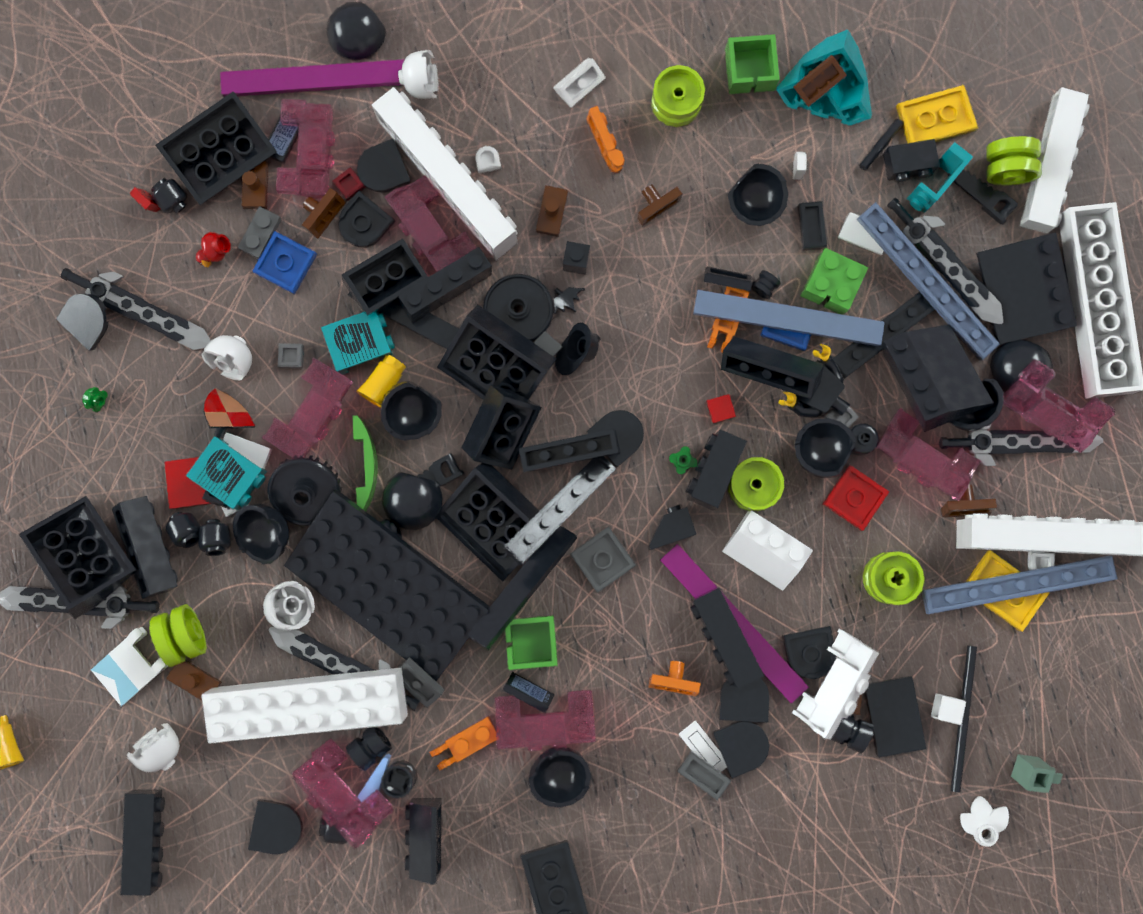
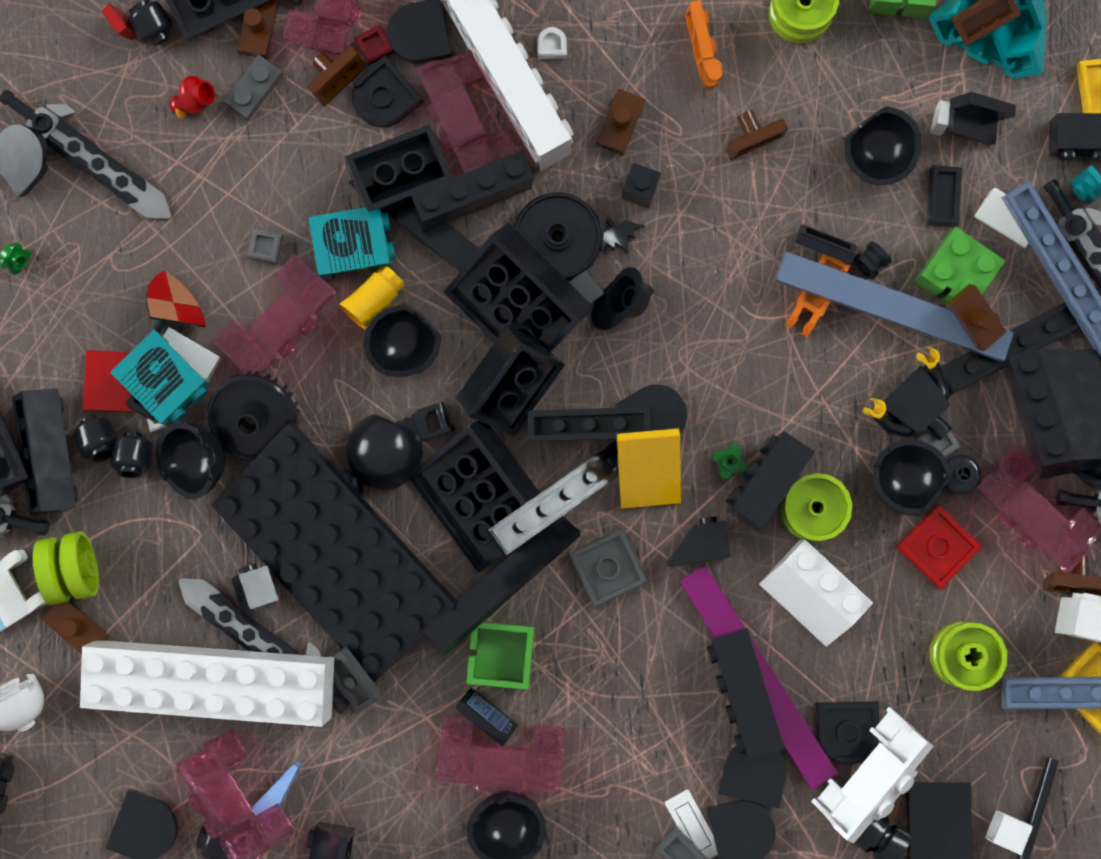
camera: 15 degrees right, 0 degrees up
white cylinder [202,335,252,381] -> none
blue tile [252,231,317,295] -> none
white cylinder [263,581,315,631] -> none
black wheel [346,726,393,771] -> none
bright green slope [353,415,378,511] -> none
black wheel [381,760,417,799] -> none
orange hinge [429,716,500,771] -> none
orange tile [648,661,700,697] -> none
red tile [706,394,736,424] -> none
black brick [721,336,824,399] -> none
blue tile [760,327,811,351] -> none
black piece [859,119,903,171] -> none
none -> brick [231,563,278,613]
none -> yellow tile [617,428,681,509]
none -> reddish brown tile [946,284,1006,351]
none -> black panel [948,92,1016,145]

